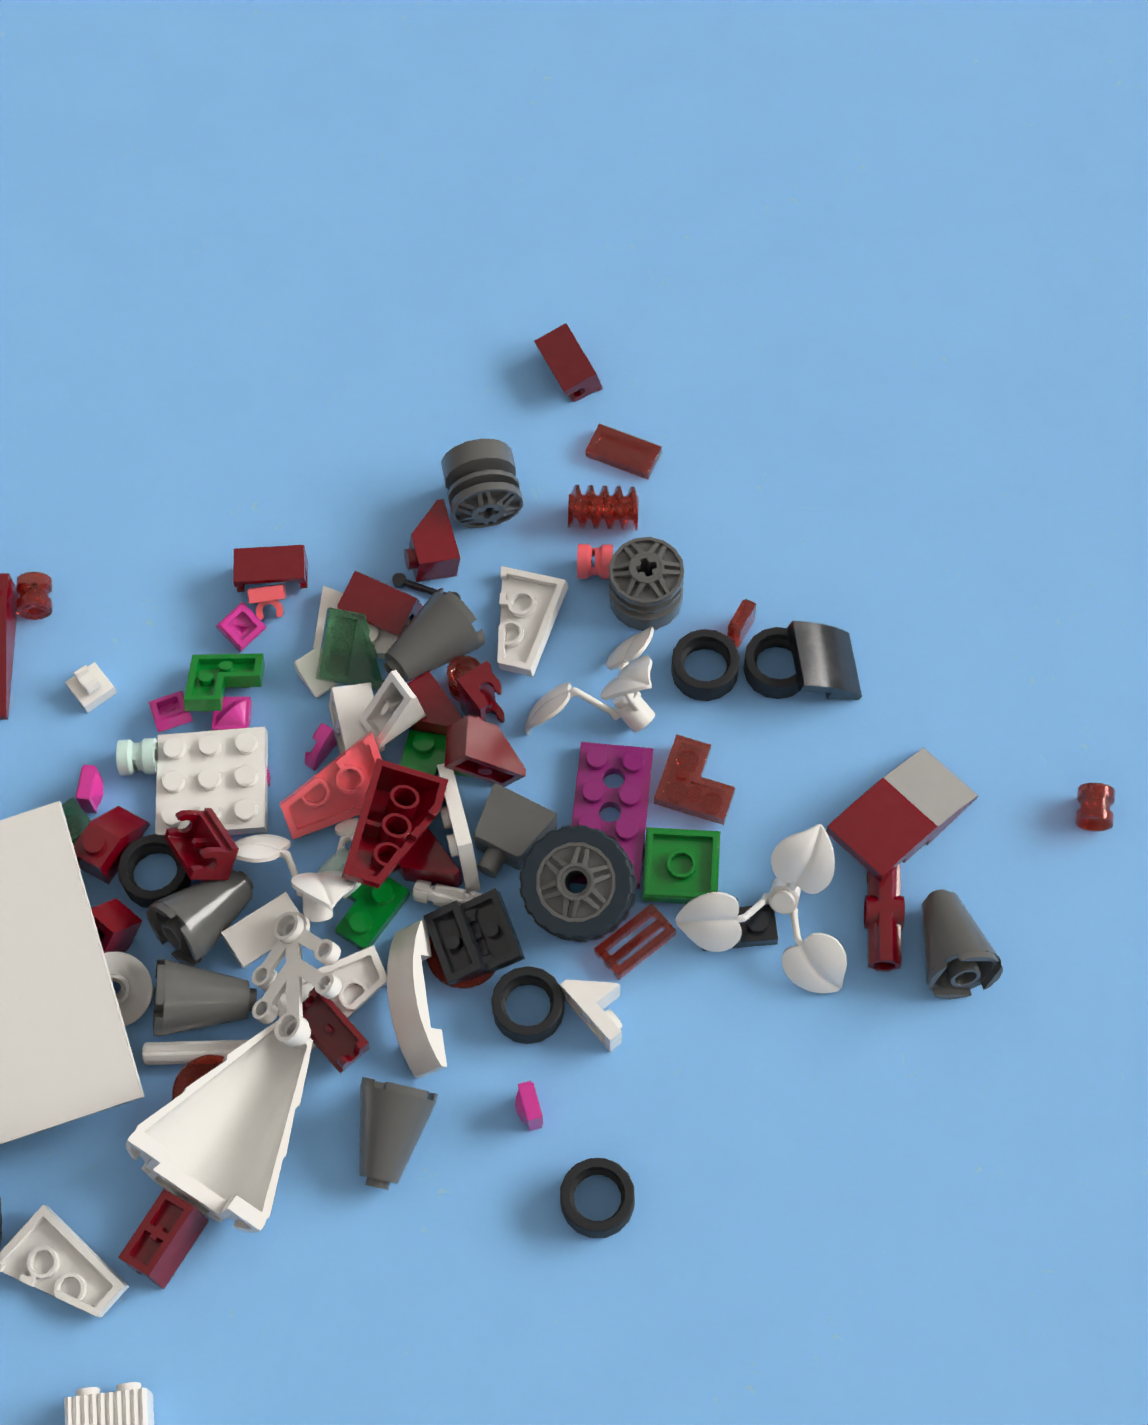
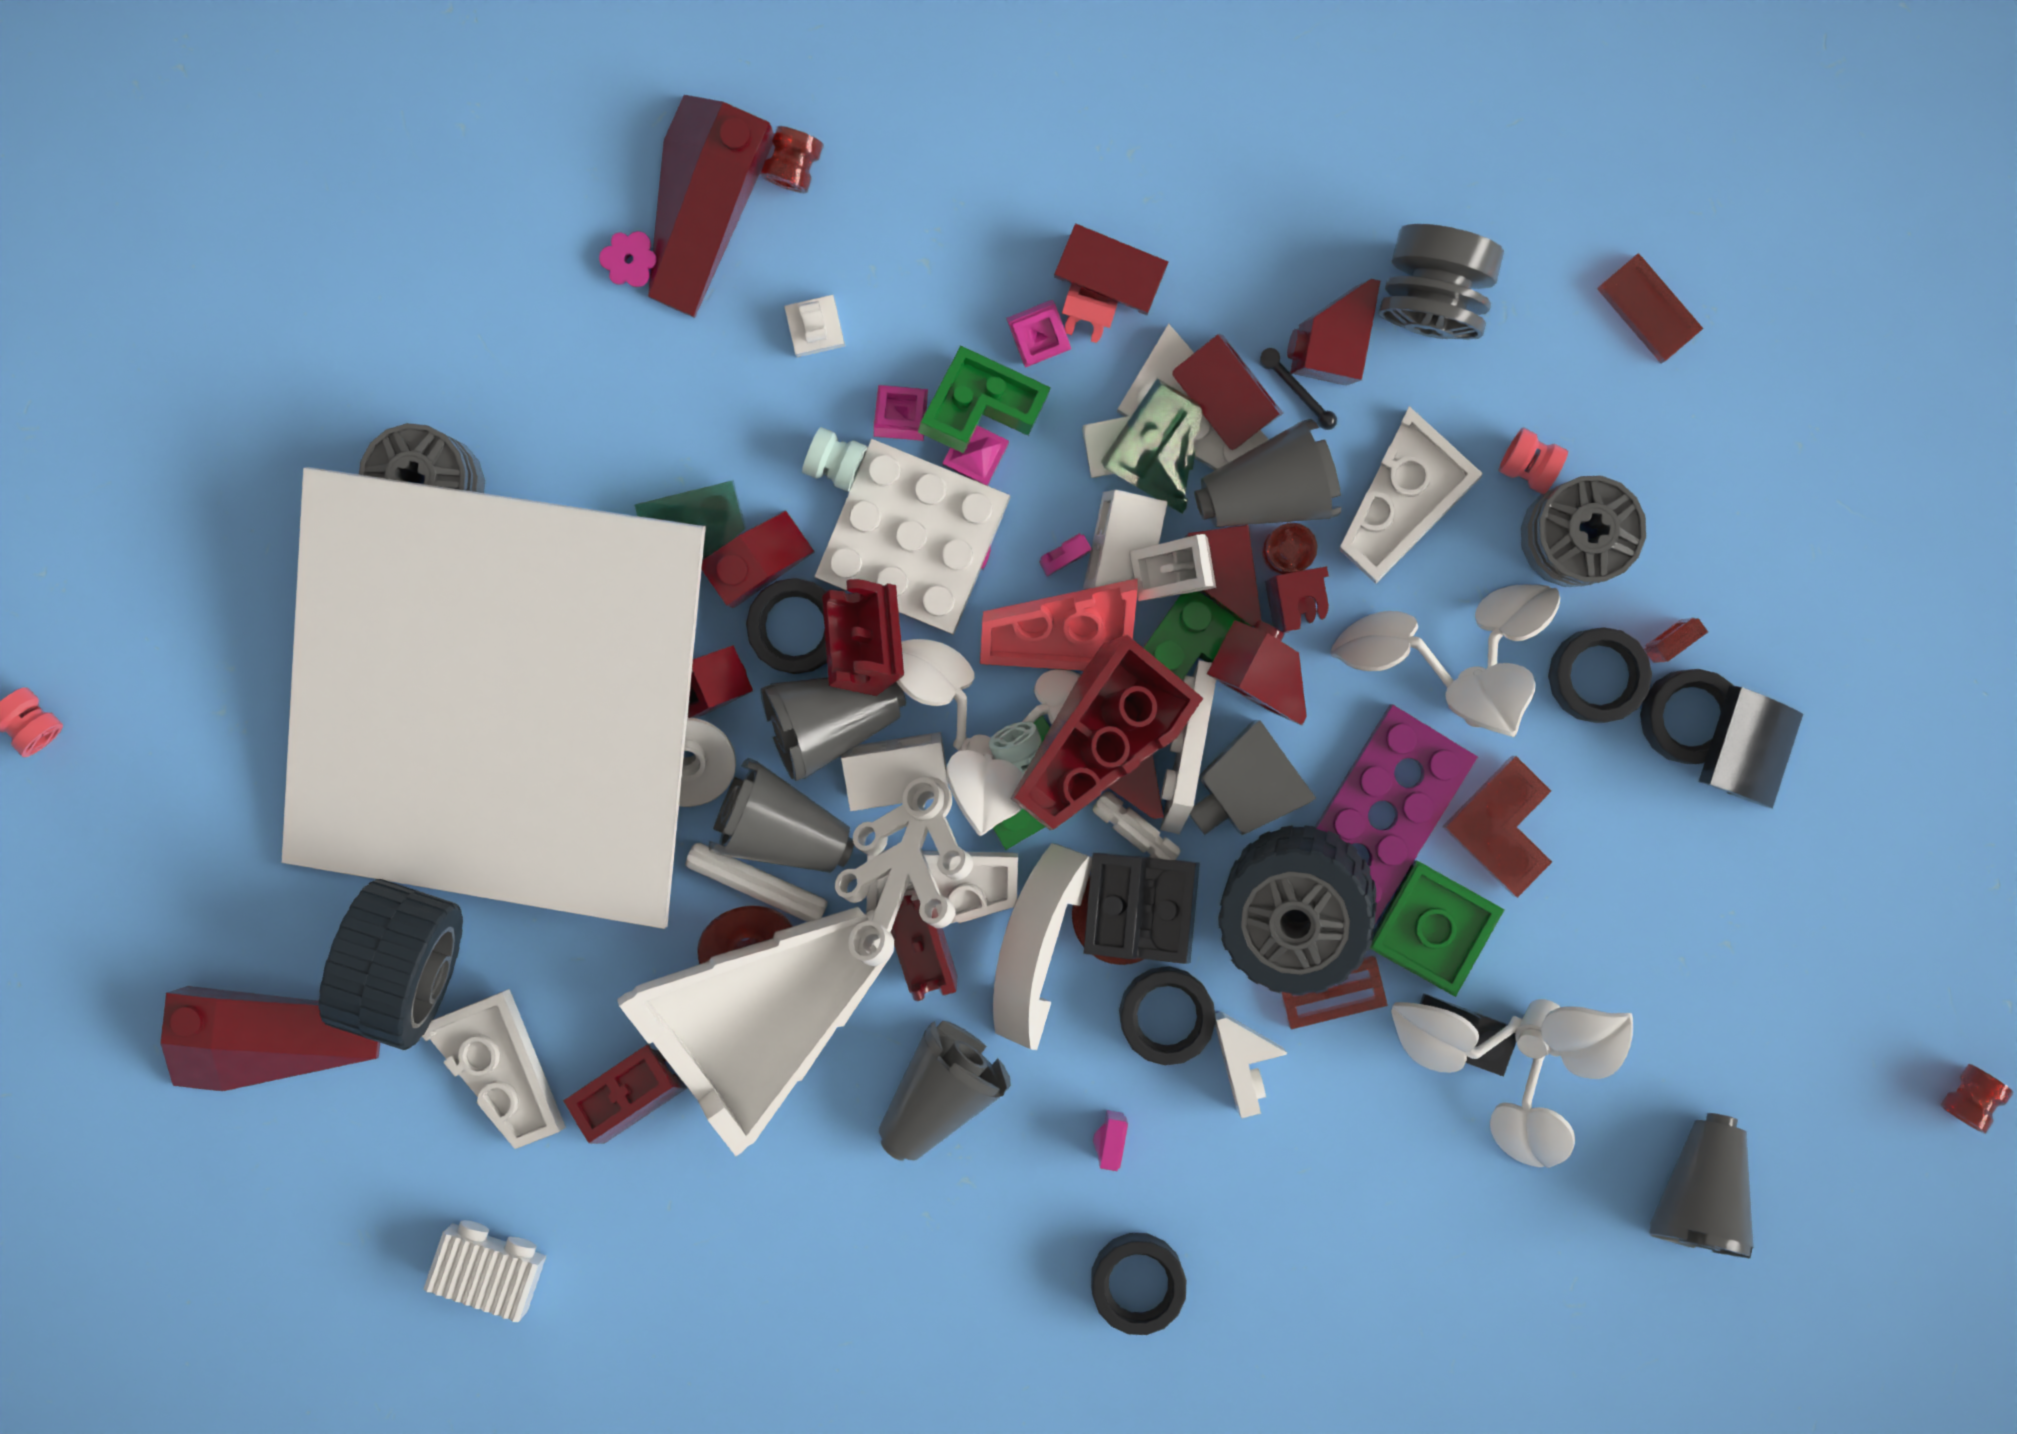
camera: 20 degrees right, 25 degrees up
dark pink tile [75,765,103,814] -> none
dark red hinge [534,323,603,402] -> none
clear red piece [568,484,639,531] -> none
dark red slope [826,748,978,882] -> none
dark red piece [864,864,905,972] -> none

